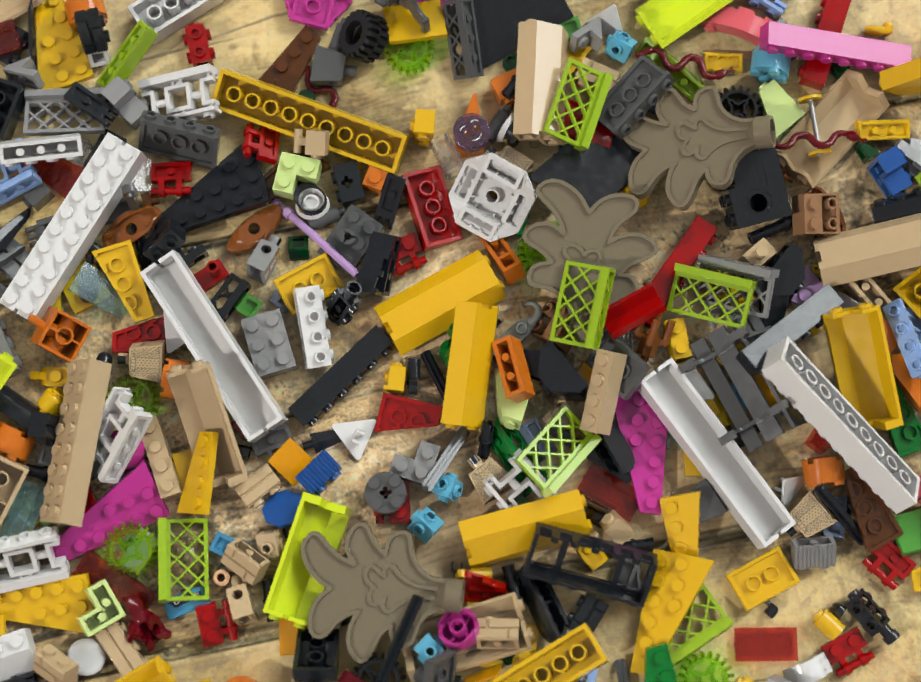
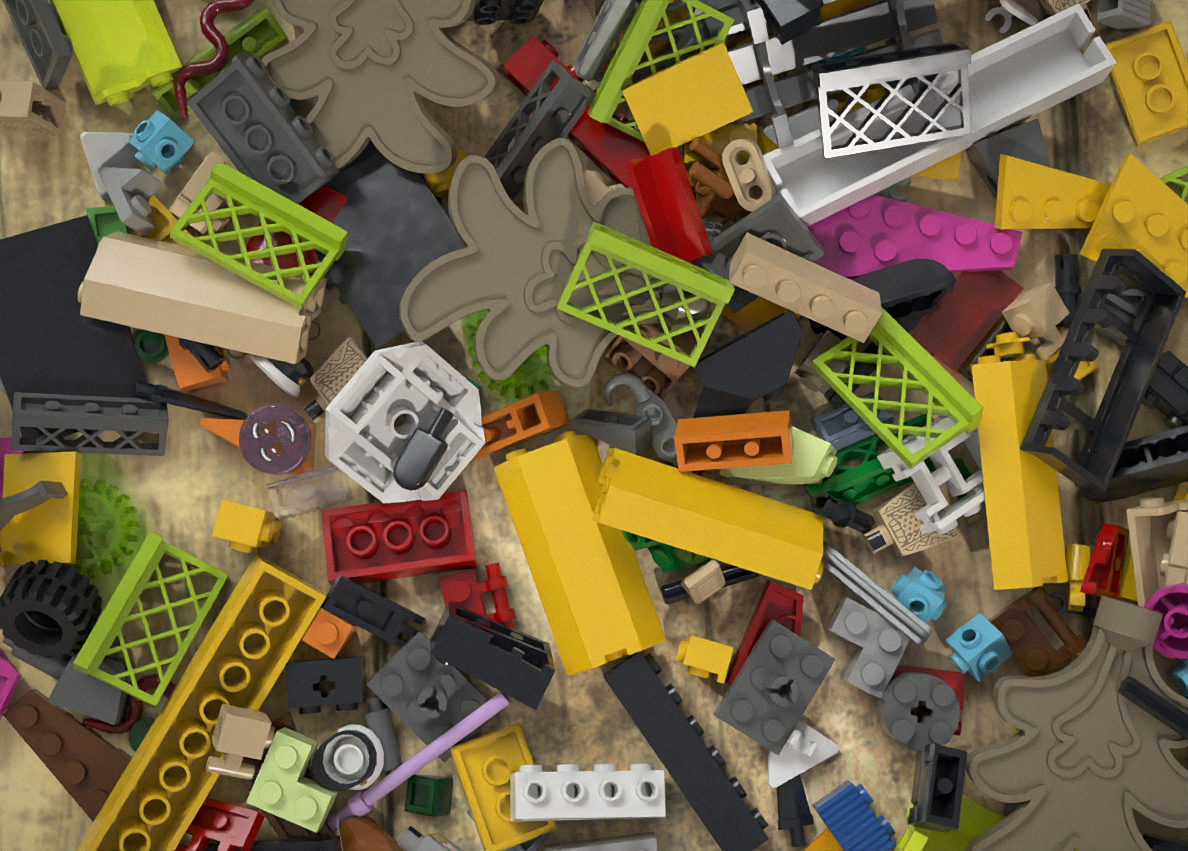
camera: 80 degrees left, 5 degrees up
black brick [325,281,362,326] -> none
black bar [407,358,421,394] -> none
dark grey cylinder [483,105,511,143] -> none
black pin [501,564,525,604] -> none
none -> lime fence [73,531,229,707]
none -> black bar [135,381,256,420]
none -> black piece [393,407,454,491]
none -> dark grey fence [484,60,596,206]
none -> dark grey slope [569,409,652,455]
none -> yellow tile [622,42,753,156]
none -> tan slope [680,560,725,604]
none -> dark grey plate [713,619,836,755]
none -> tan plate [722,139,776,212]
none -> fence [812,40,972,158]
none -> black brick [908,744,967,833]
none -> yellow plate [986,332,1030,359]
none -> reddish brown plate [988,586,1087,677]

